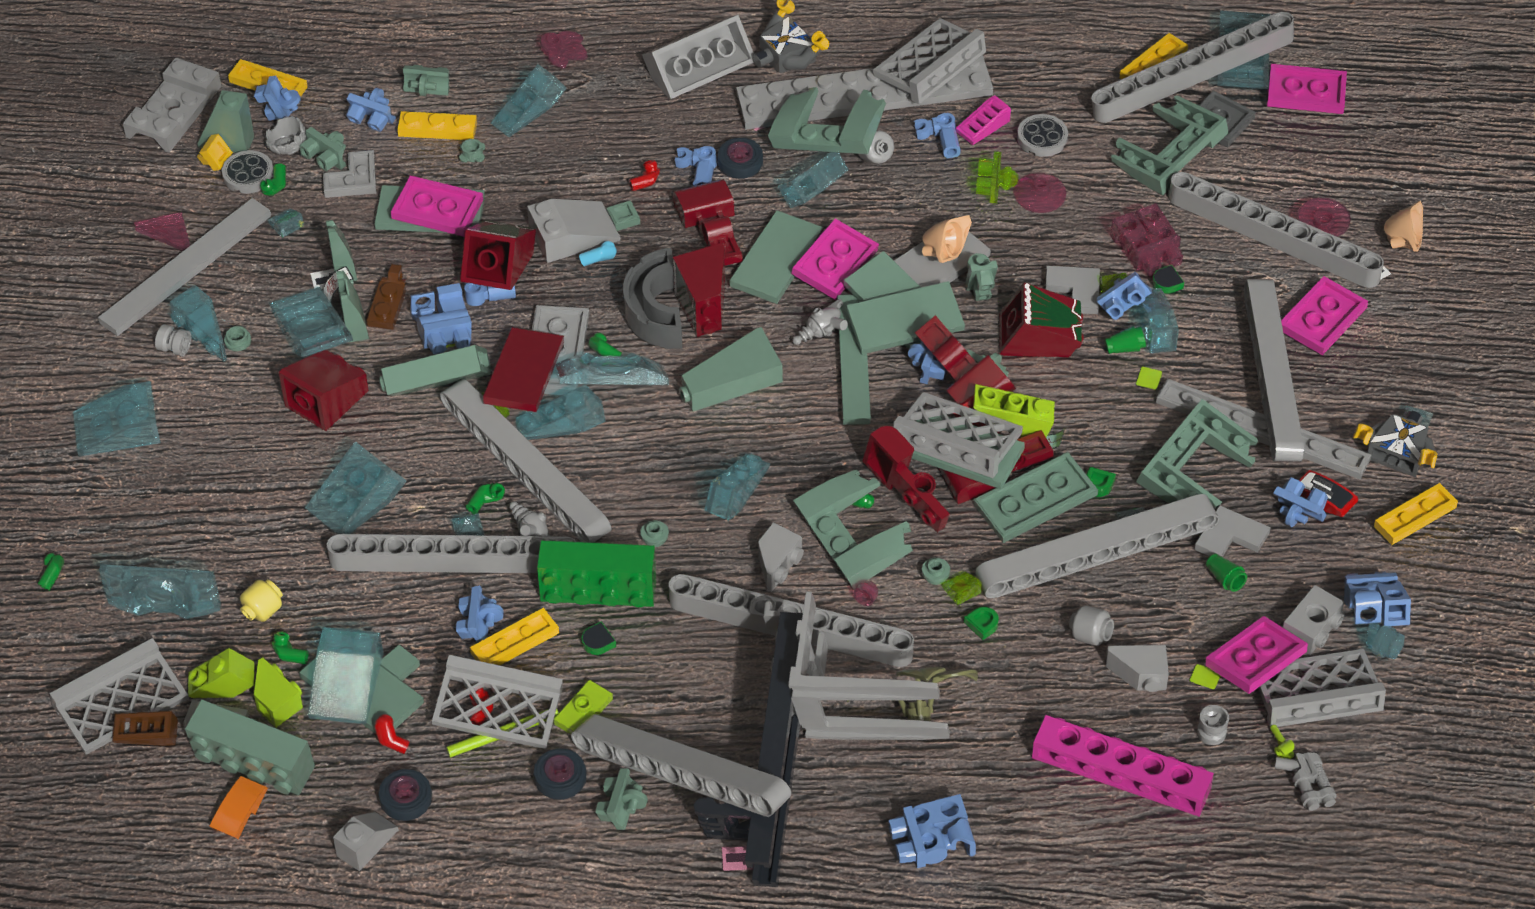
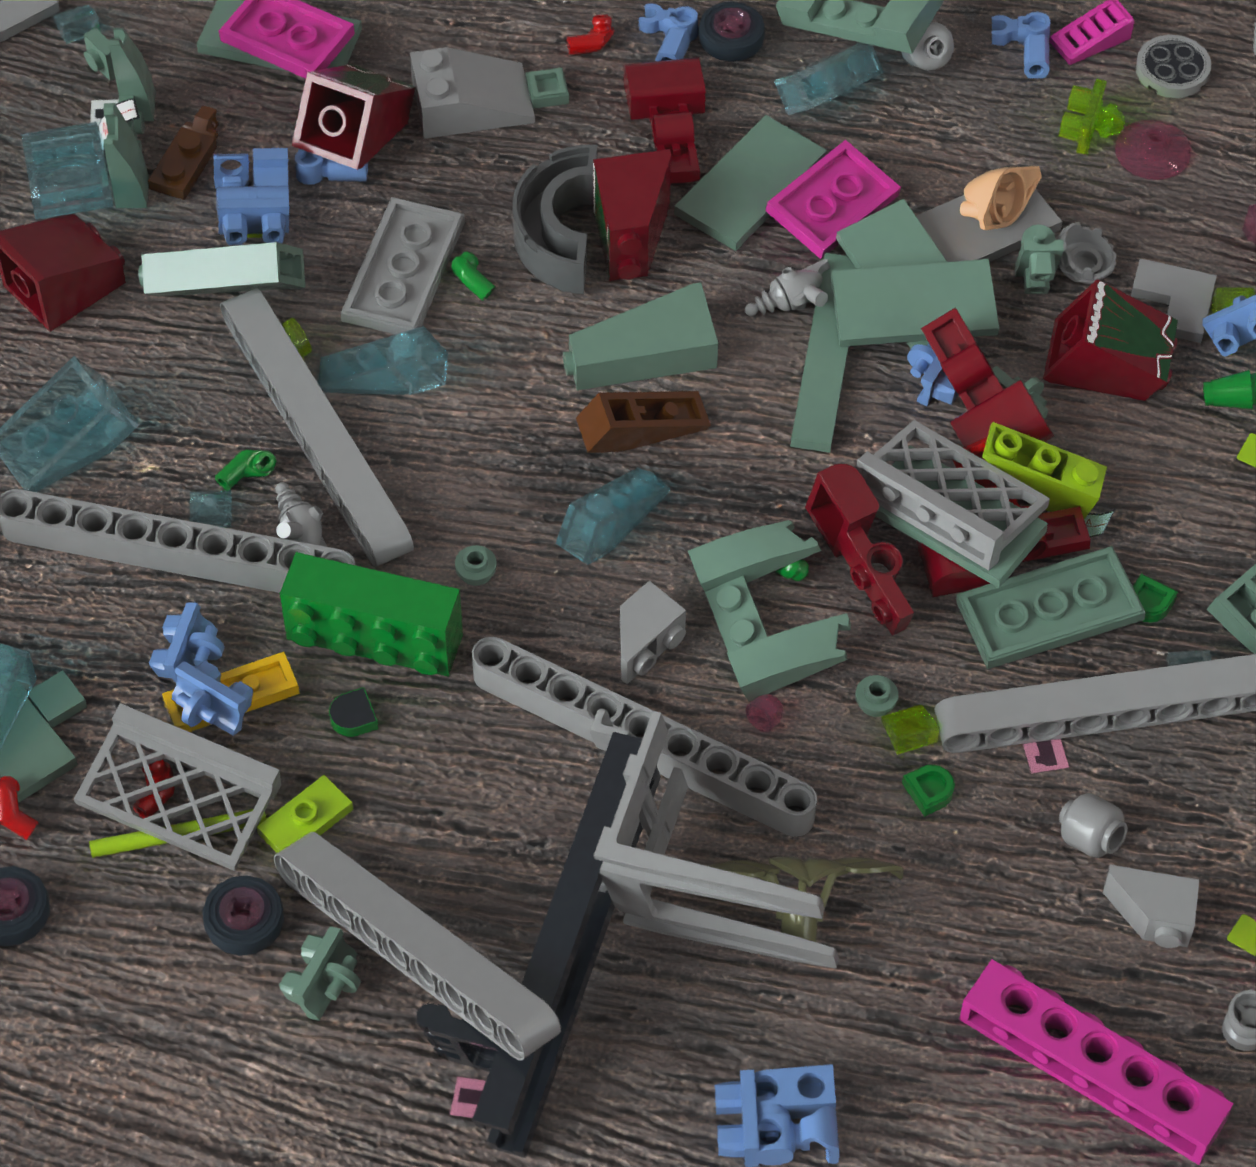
camera: 10 degrees right, 5 degrees up
dark red tile [483,327,564,412] -> none
clear light blue slope [555,353,669,385] -> none
medium azure arm [579,241,617,266] -> none
none -> sand green plate [84,28,116,81]
none -> medium blue hips [172,660,253,736]
none -> reddish brown slope [576,391,711,453]
none -> clear pink sticker [1023,739,1069,773]
none -> light grey hair [1057,222,1117,284]

